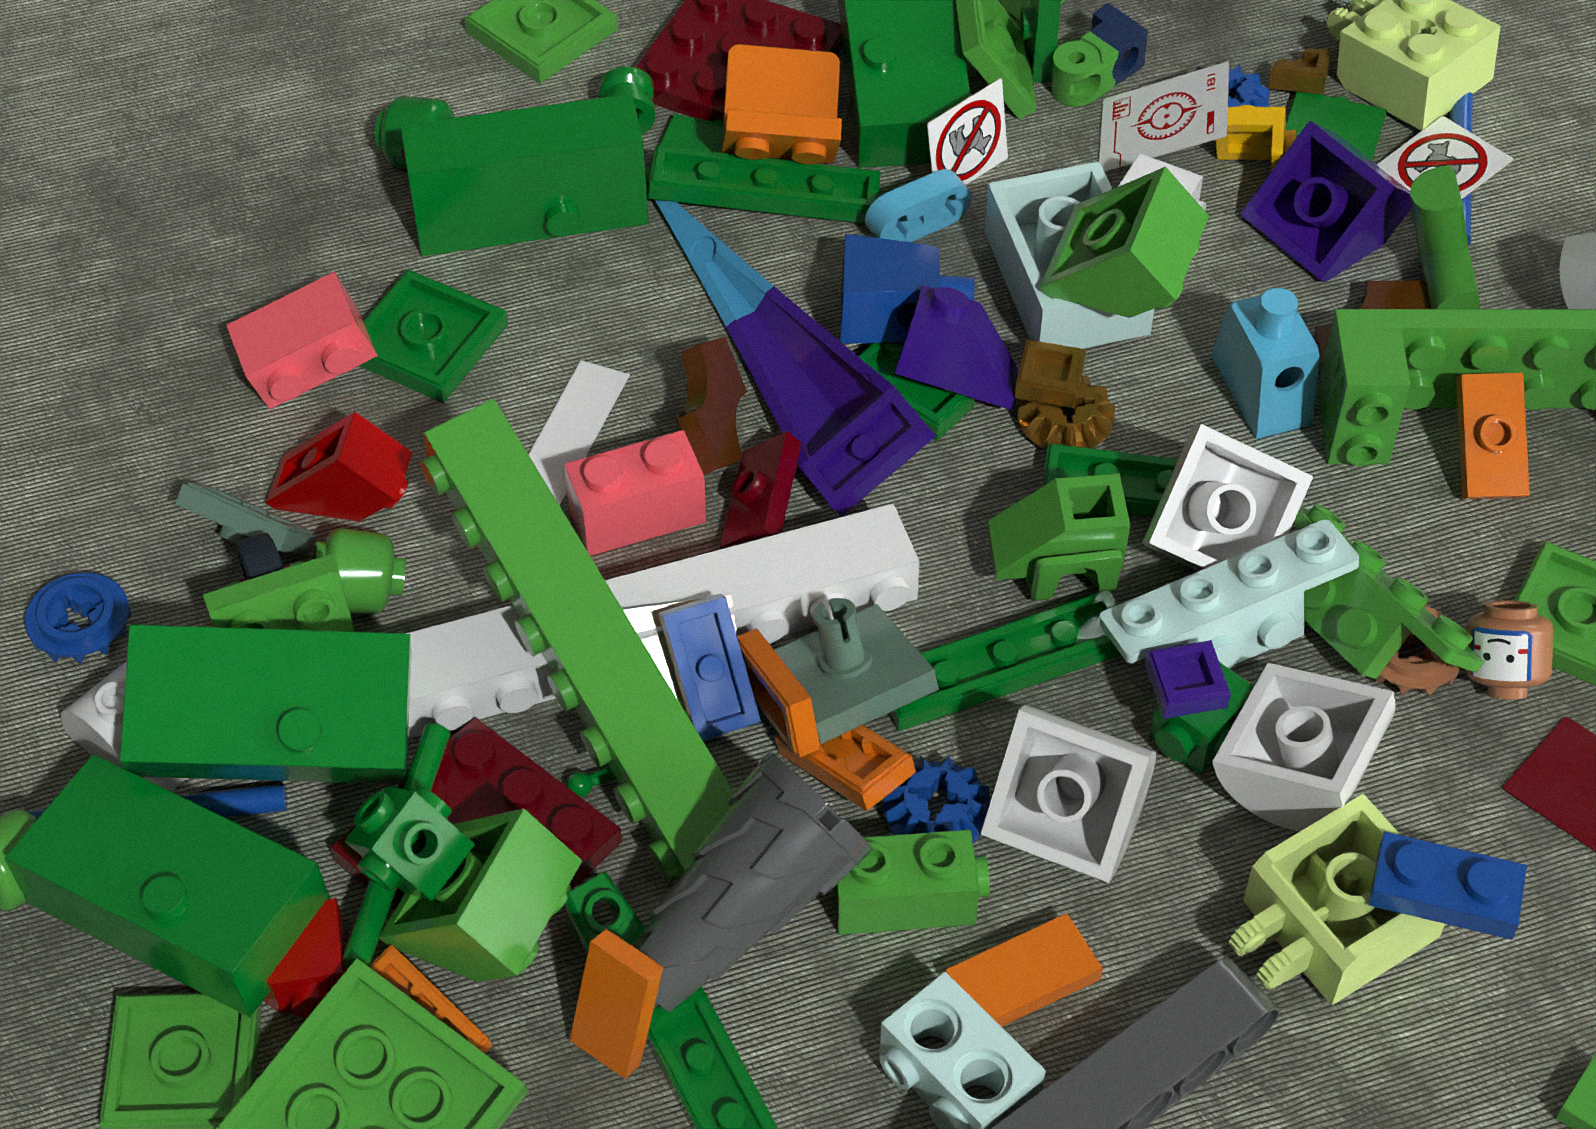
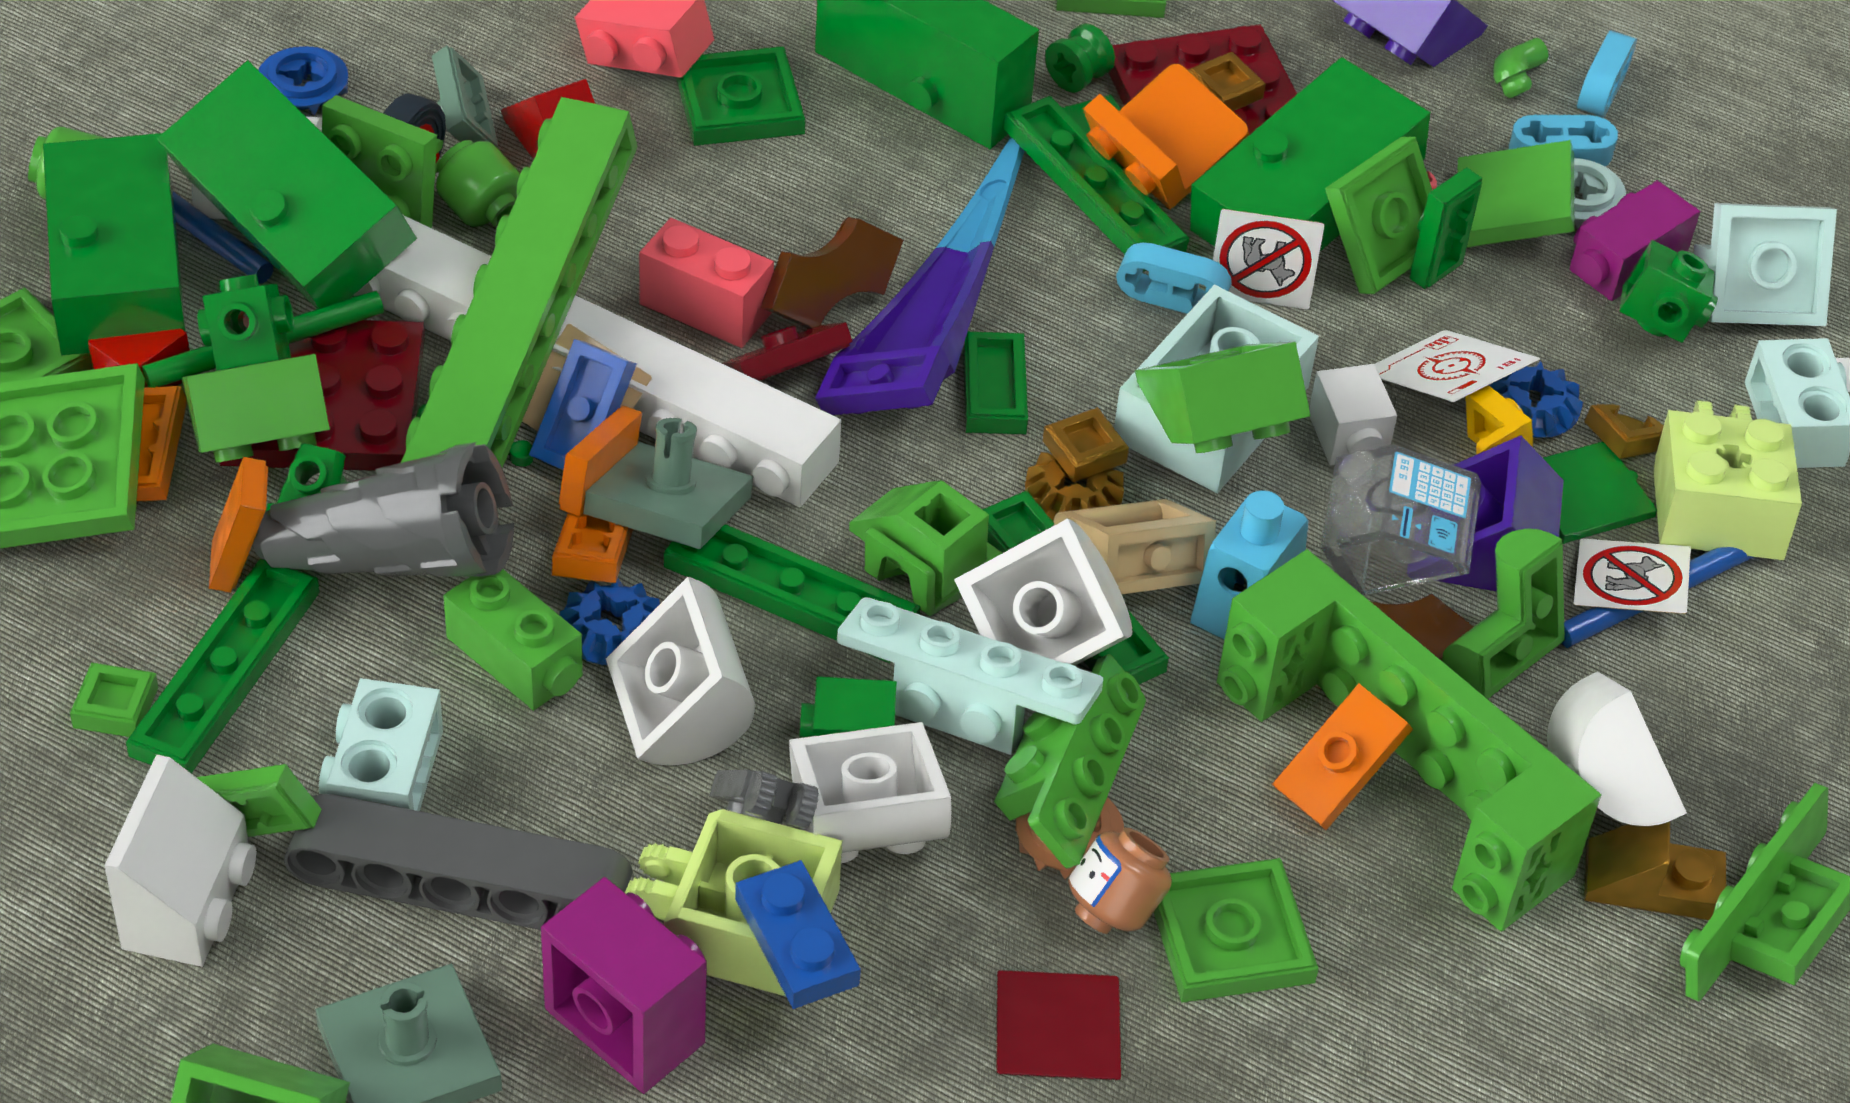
camera: 45 degrees right, 5 degrees down
white sticker [528,360,630,506] -> none
blue torso [840,234,975,344] -> none
dark purple slope [895,284,1019,410] -> none
orange tile [945,913,1103,1027] -> none
leg [1051,3,1148,107] -> none
dark purple tile [1145,640,1231,719] -> none
none -> magenta brick [541,876,707,1094]
none -> dark grey hinge [709,770,819,828]
none -> tan tile [1054,499,1216,594]
none -> pearl gold tile [1188,52,1266,111]
none -> clear slope [1320,444,1481,596]

